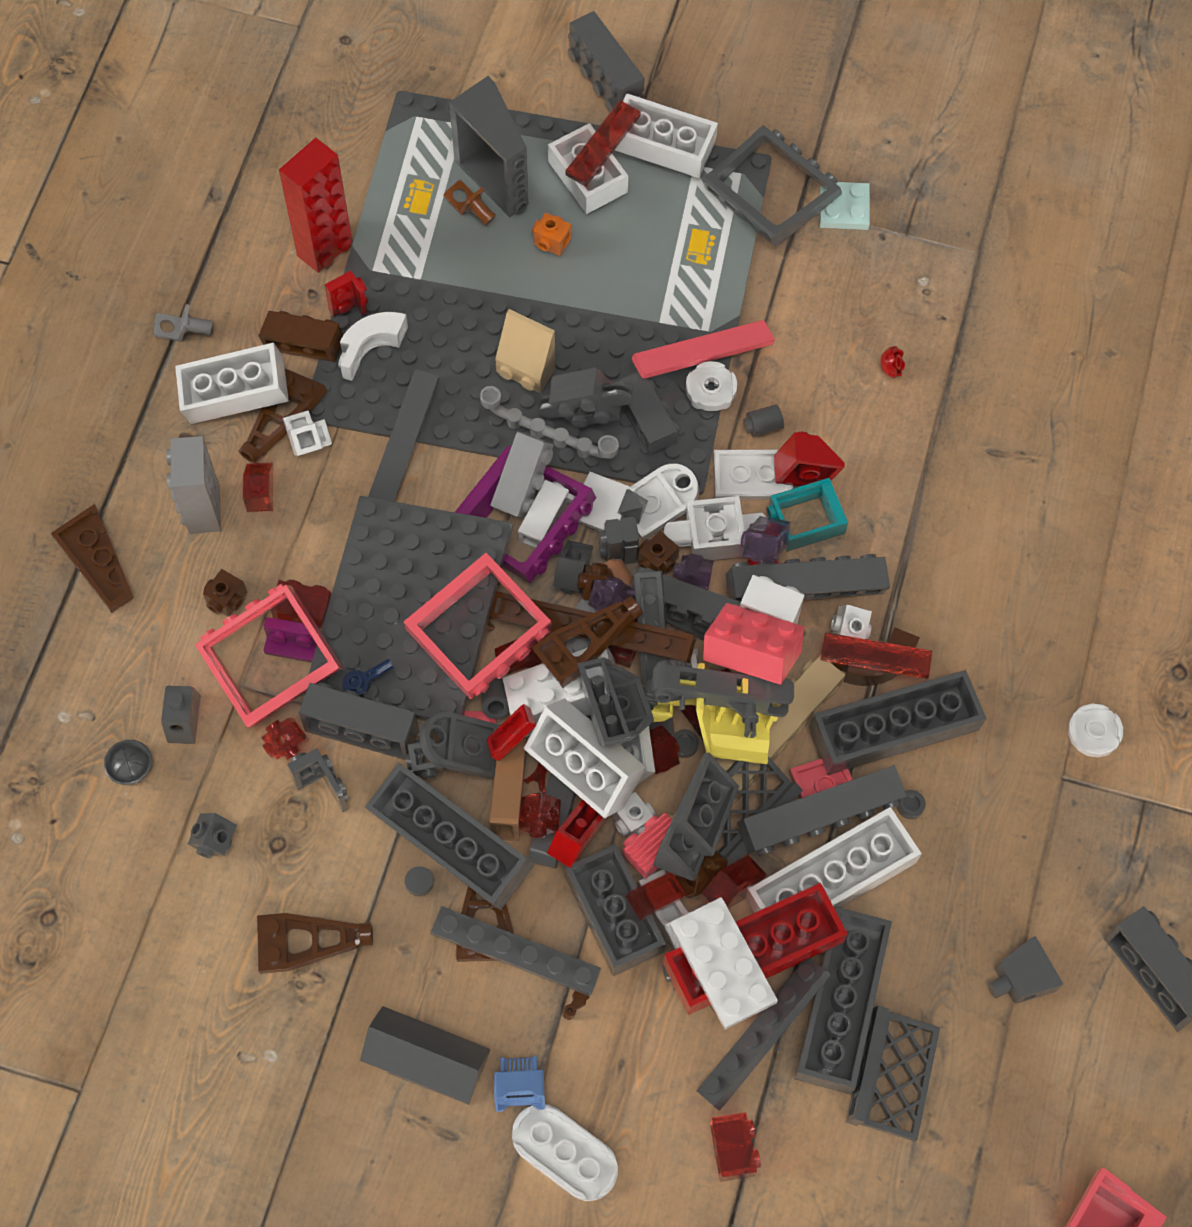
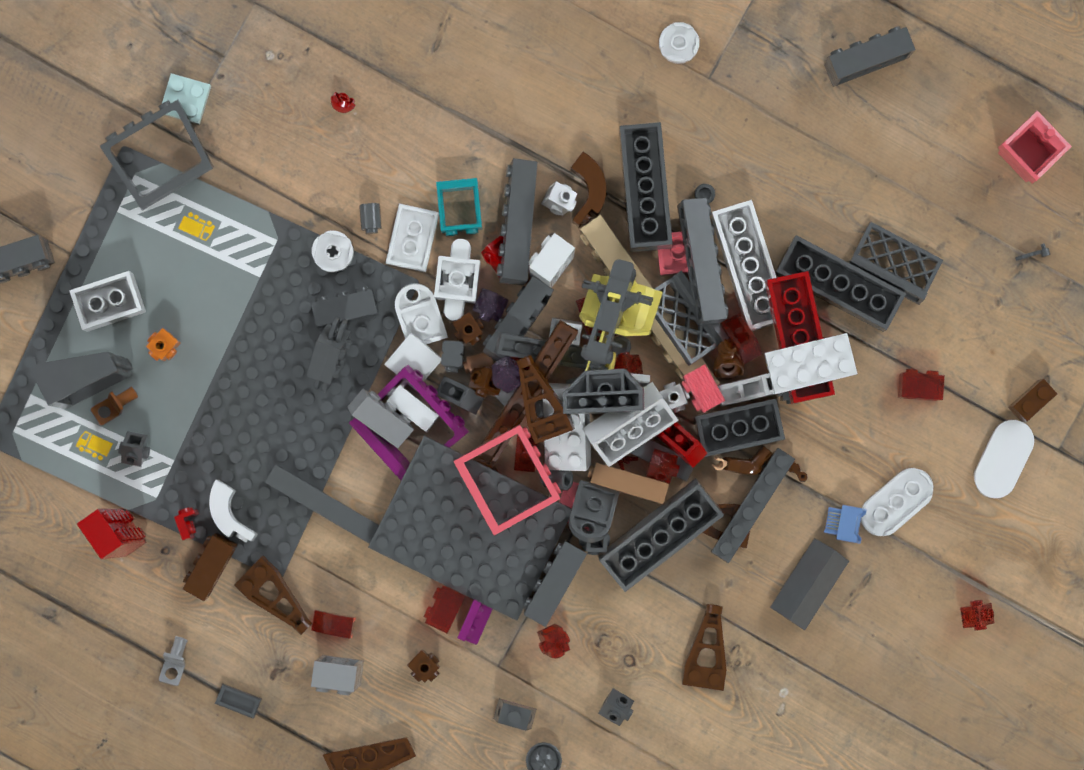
camera: 75 degrees left, 20 degrees up
white brick [175,343,289,424] -> none
coral window [195,584,344,728] -> none
white brick [283,411,332,456] -> none
dark grey bracket [287,748,349,812] -> none
dark blue plate [342,659,394,696] -> none
dark grey tile [405,867,433,896] -> none
light grey bar [480,386,619,459] -> none
red plate [486,704,536,761] -> none
tan slope [496,309,555,393] -> none
clear red tile [565,100,641,187] -> none
white brick [609,94,718,178] -> none
dark grey slope [617,489,648,524] -> none
clear red tile [625,872,686,920] -> none
coral tile [632,320,775,379] -> none
dark grey slope [653,753,739,880] -> none
dark grey plate [697,958,831,1111] -> none
coral piece [703,603,804,685] -> none
clear purple brick [741,516,791,563] -> none
red slope [774,431,845,486] -> none
clear red tile [820,632,932,679] -> none
dark grey torso [988,936,1063,1004] -> none
none -> dark grey brick [118,431,150,467]
none -> dark grey tile [215,684,262,719]
none -> reddish brown arm [712,445,772,475]

